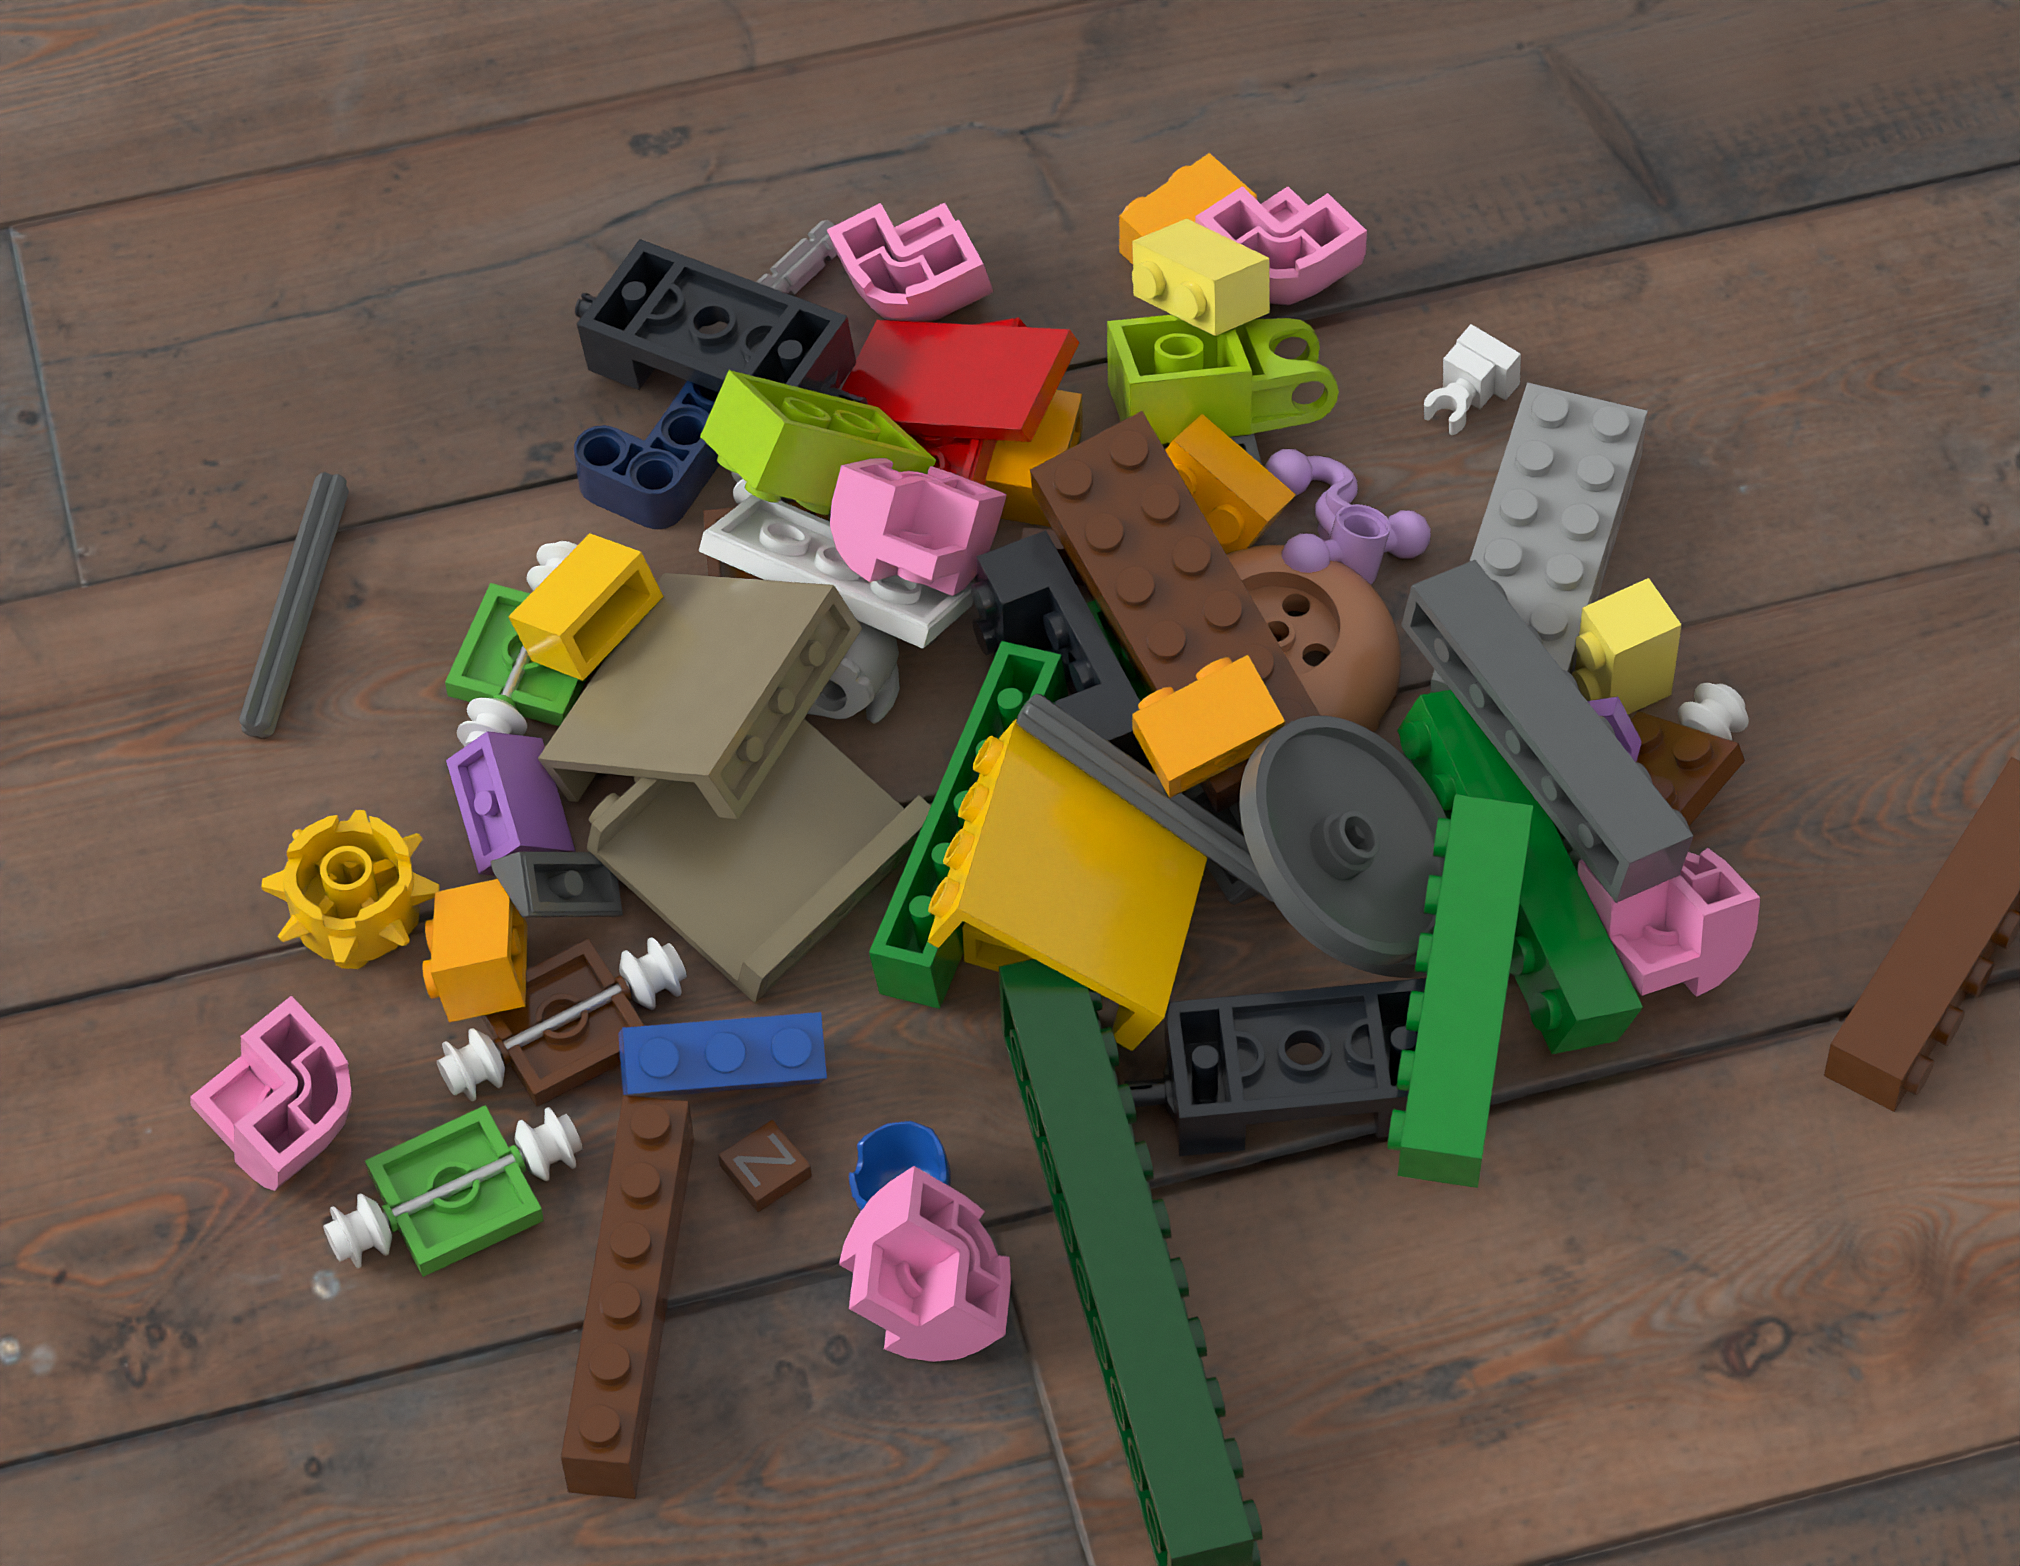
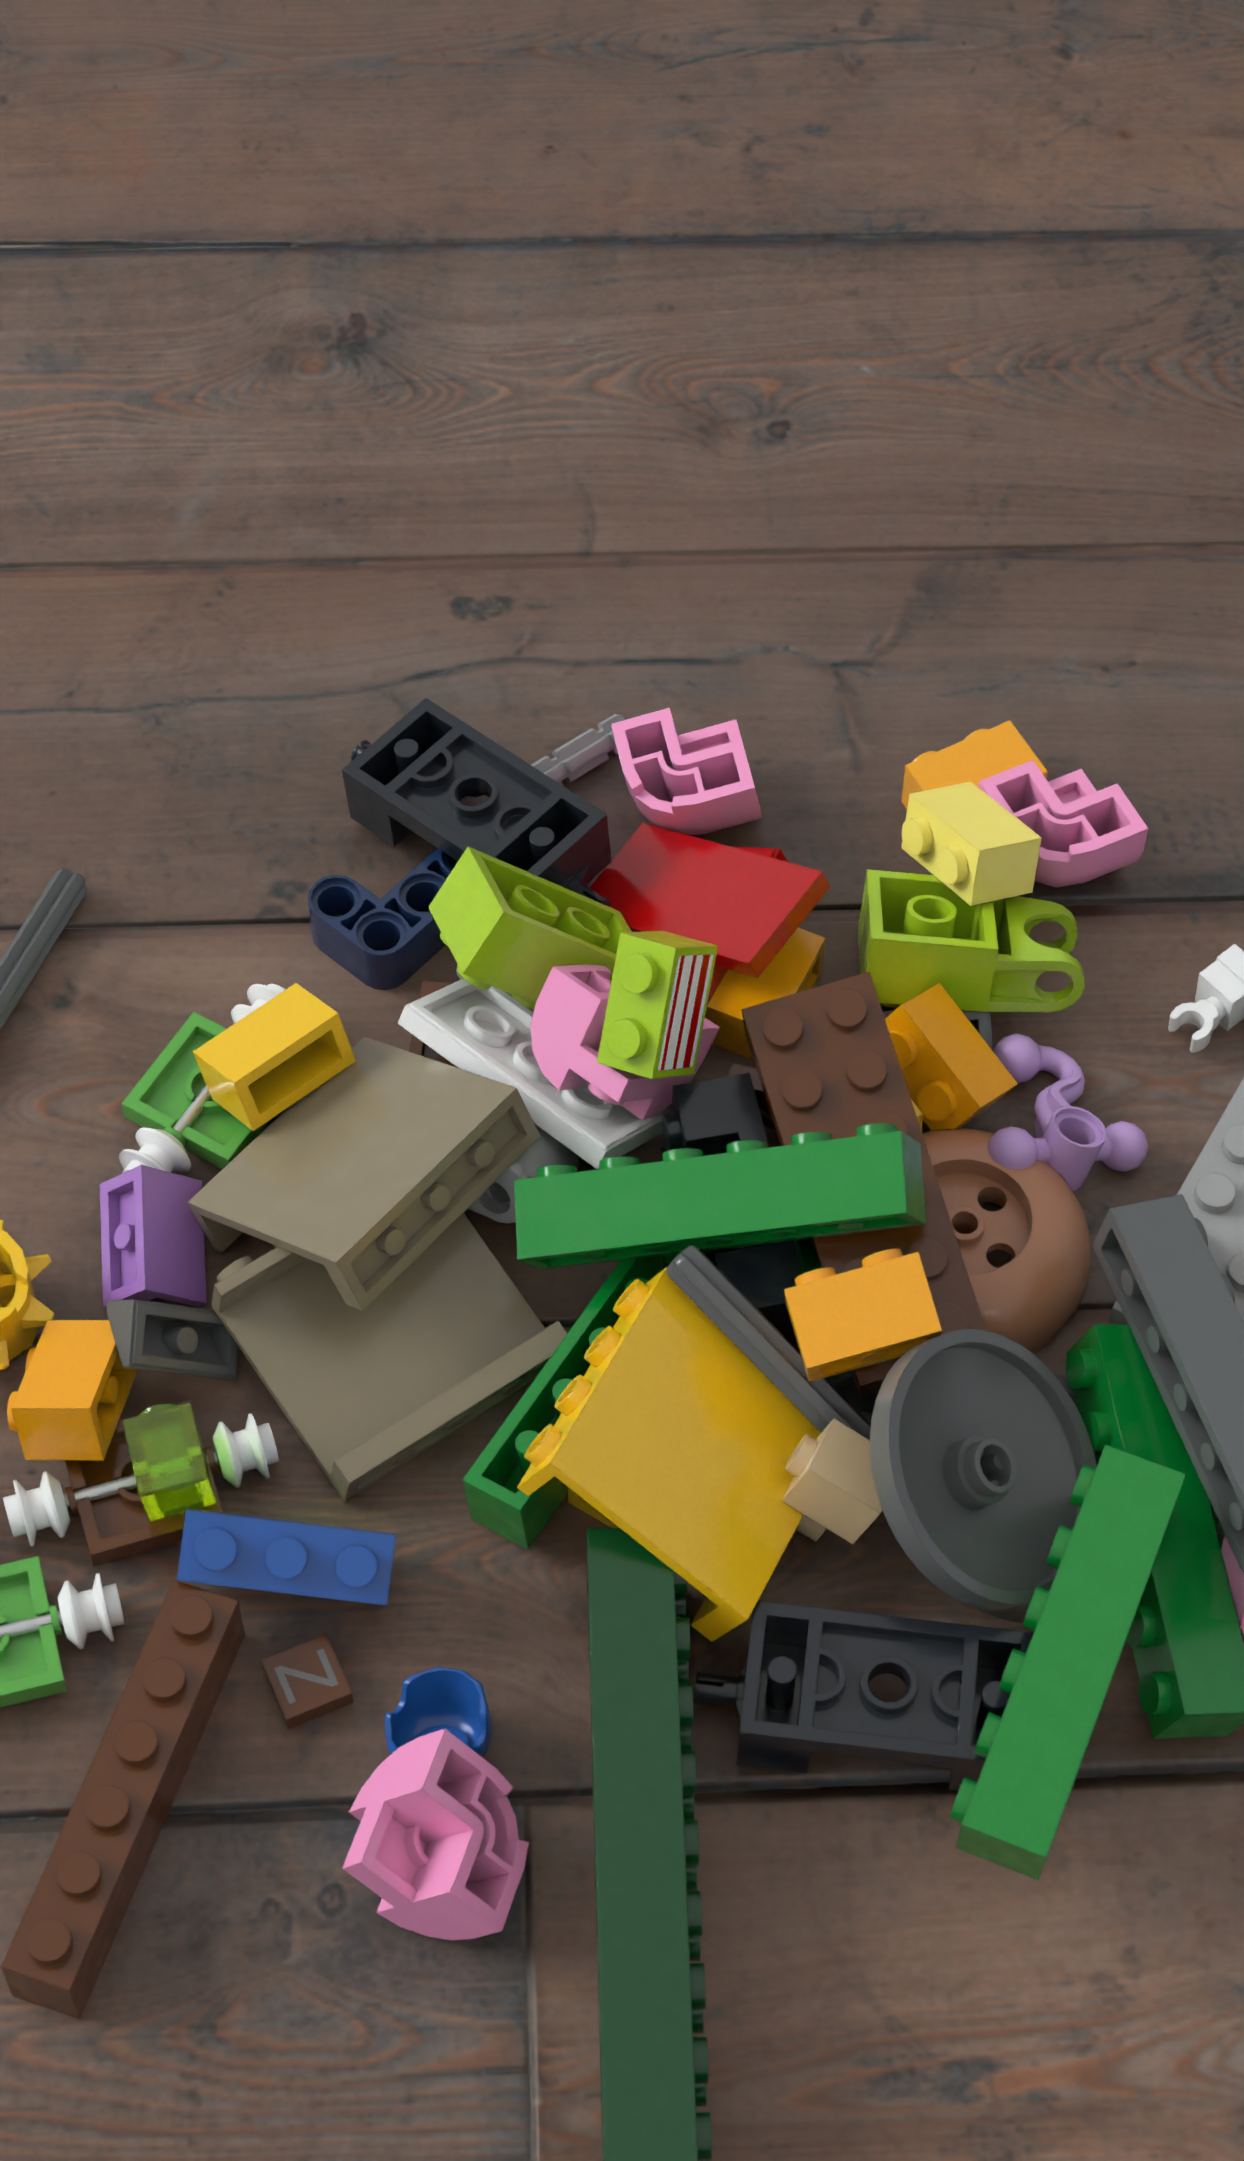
camera: 10 degrees right, 0 degrees up
none -> clear neon green brick [122,1403,217,1521]
none -> green brick [514,1123,926,1270]
none -> lime brick [597,931,718,1079]
none -> tan brick [782,1418,882,1544]

